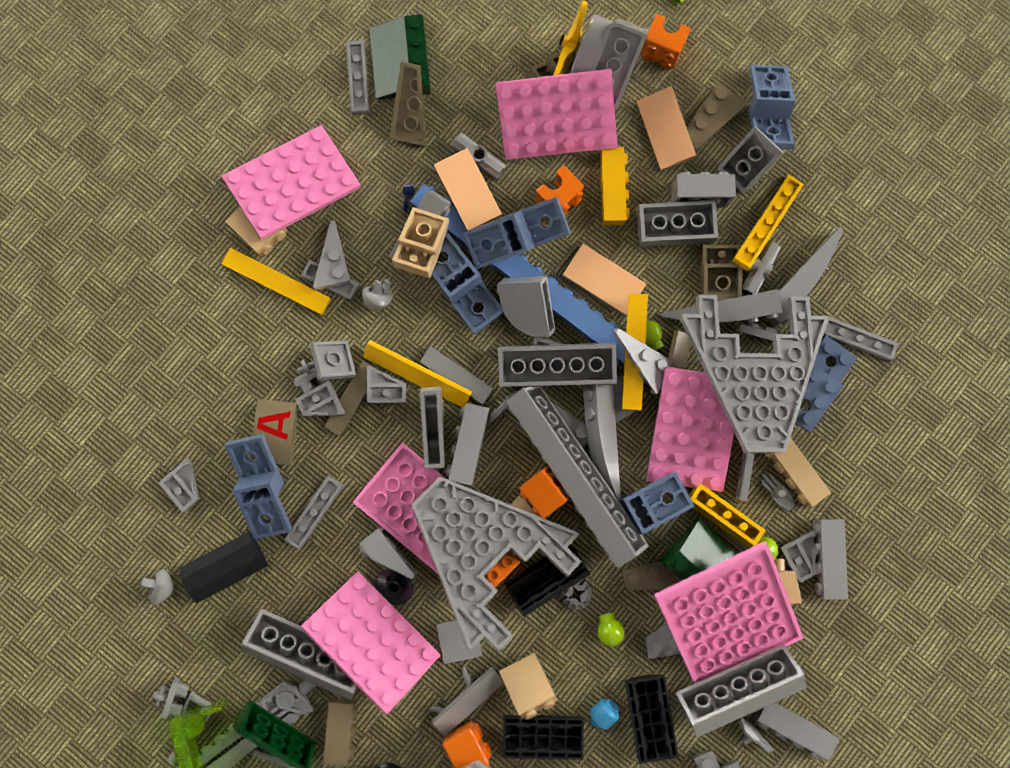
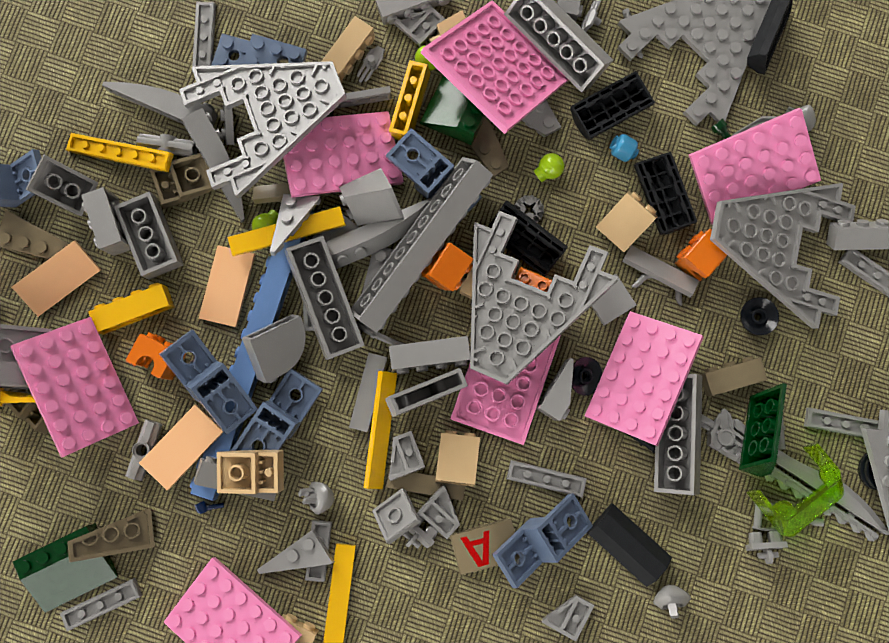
camera: 110 degrees left, 0 degrees up
none -> light grey slope [339,168,404,226]
none -> tan brick [435,430,480,487]

